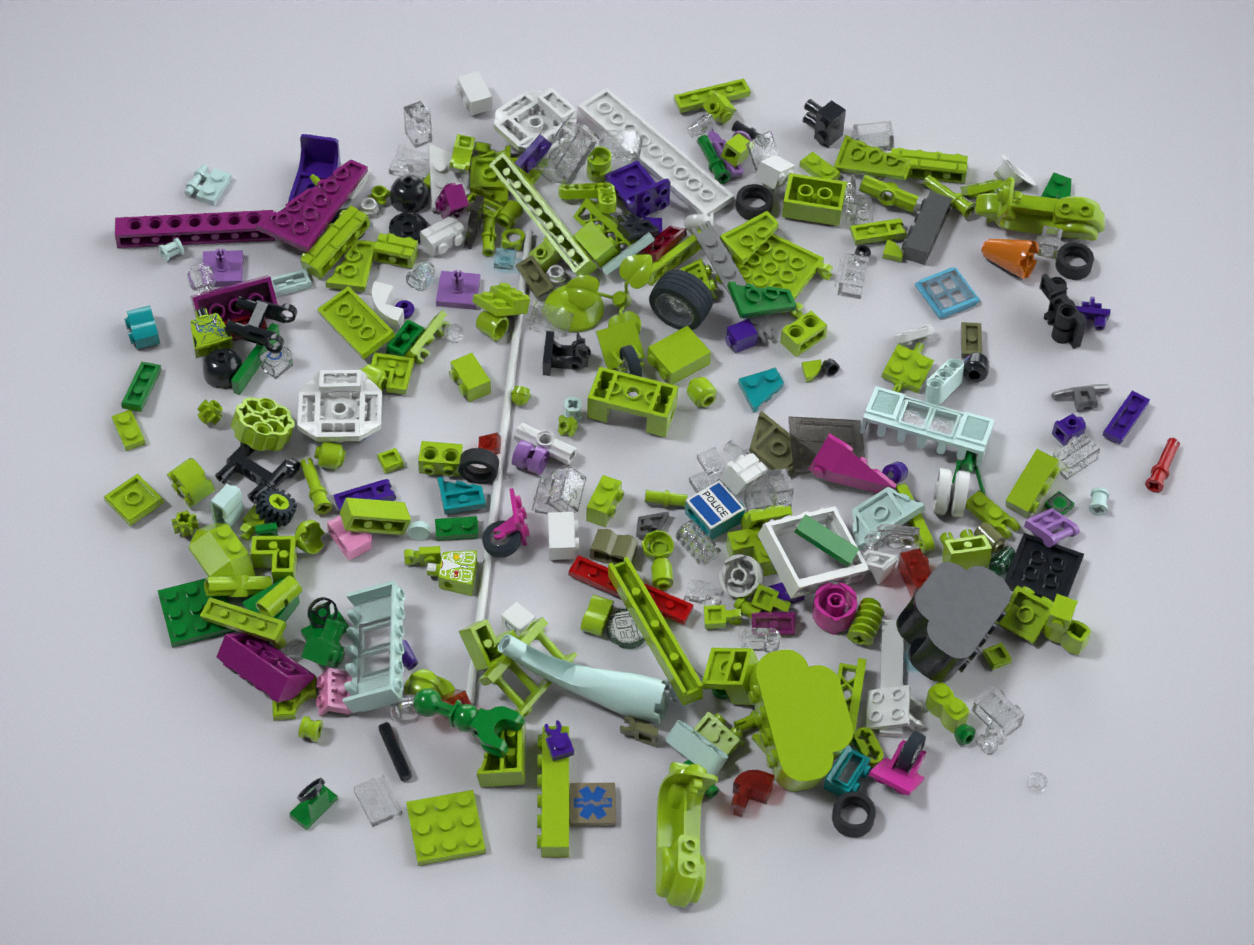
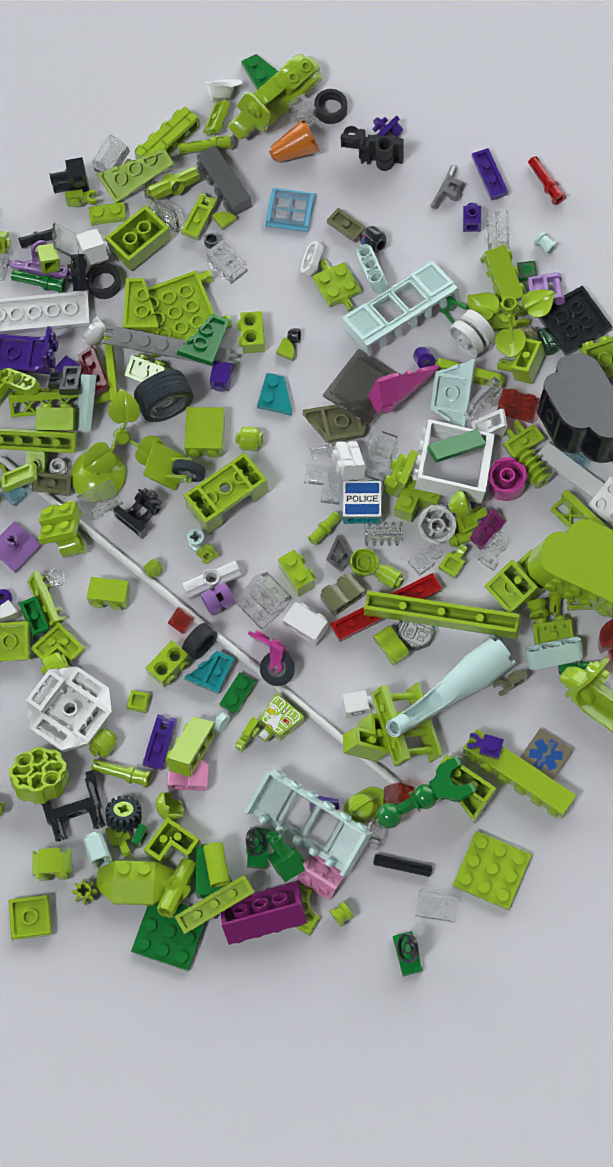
camera: 45 degrees left, 15 degrees up
none -> lime tile [2,462,37,493]
none -> lime plate [65,189,98,207]
none -> black hinge [67,254,88,291]
none -> lime cone [448,491,472,516]
none -> lime plant [467,289,555,358]
none -> lime hinge [503,420,545,458]
none -> lime wheel [527,598,549,620]

